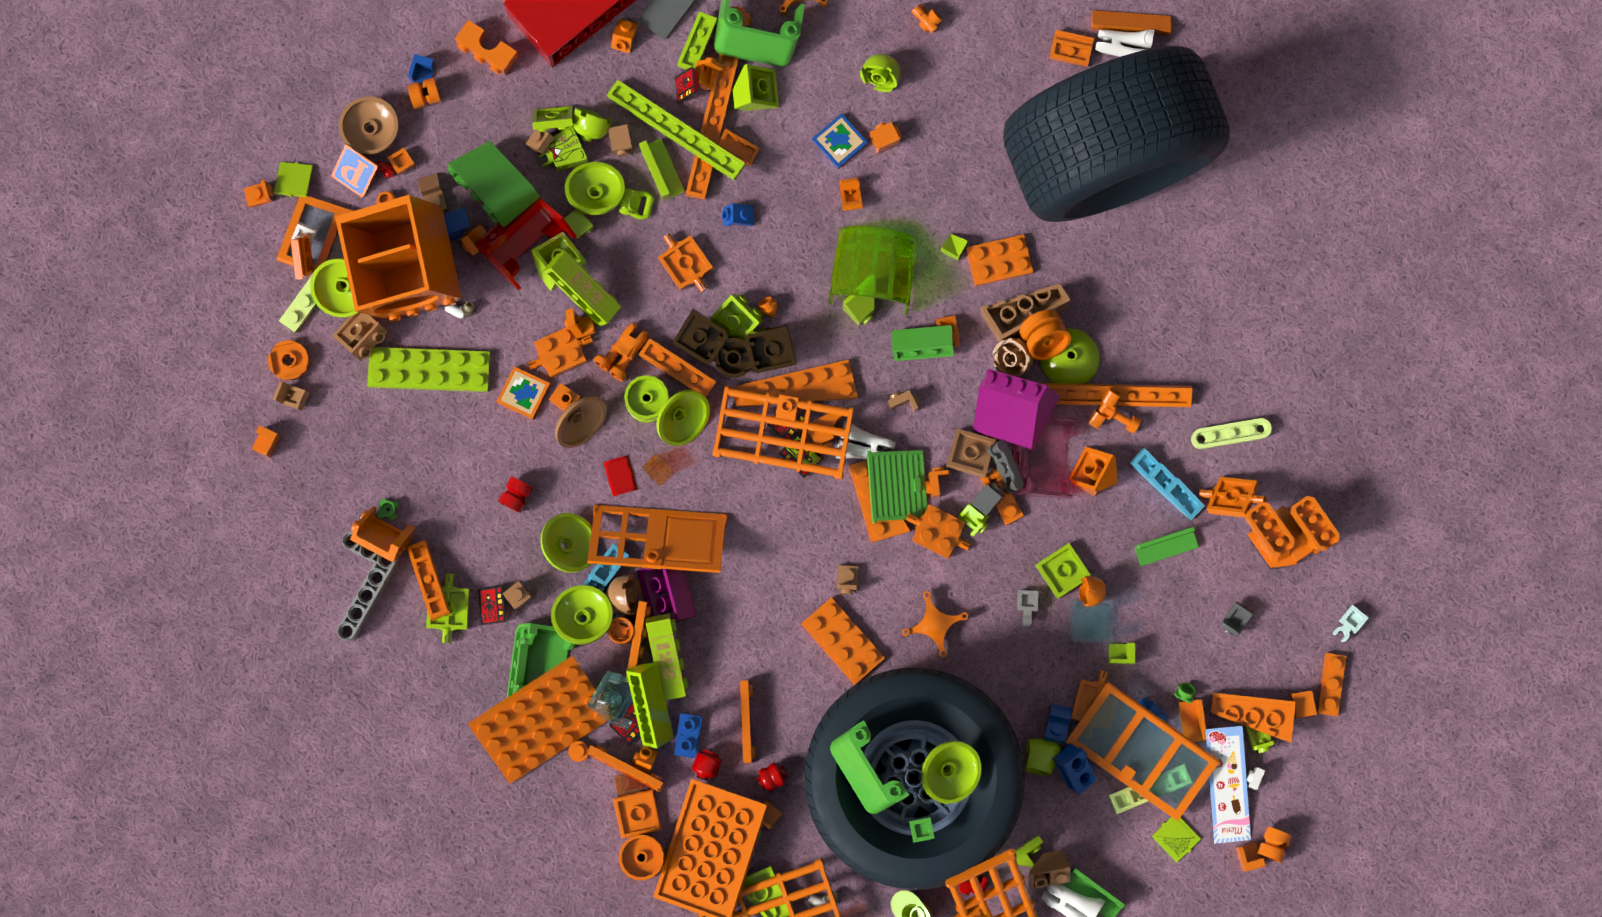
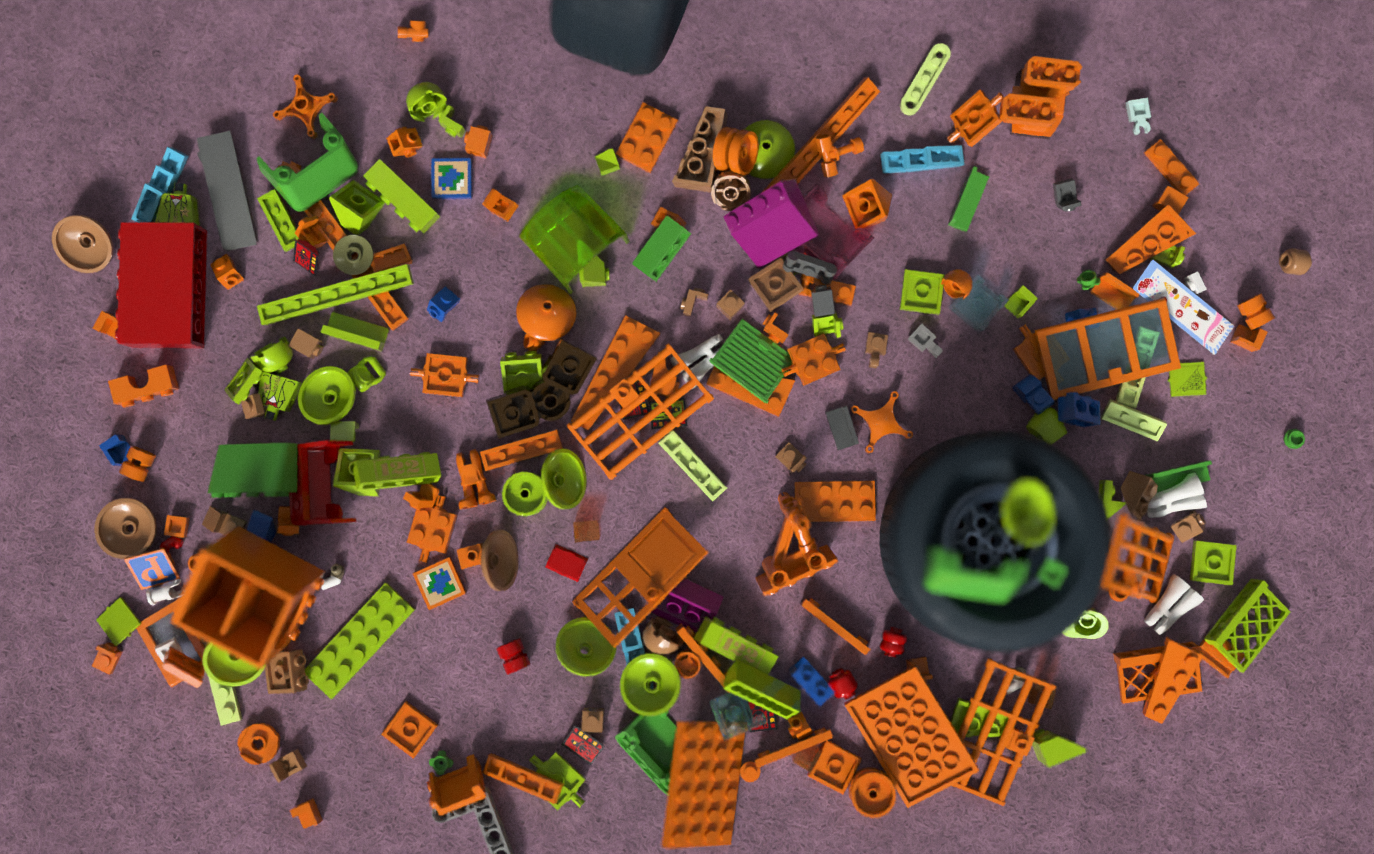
camera: 50 degrees left, 5 degrees up
none -> white piece [146,579,184,605]
none -> olive dish [333,235,374,275]
none -> lime brick [363,159,440,234]
none -> orange tile [381,701,438,759]
none -> orange brick [386,127,423,157]
none -> lime bracket [438,105,466,138]
none -> orange dish [516,284,576,341]
none -> yellowish green plate [659,430,727,501]
none -> medium nougat brick [716,289,745,320]
none -> orange plate [755,492,838,596]
none -> dark grey panel [825,405,859,451]
none -> medium nougat plate [865,332,888,368]
none -> yellowish green plate [1101,399,1167,441]
none -> medium nougat head [1279,248,1312,275]

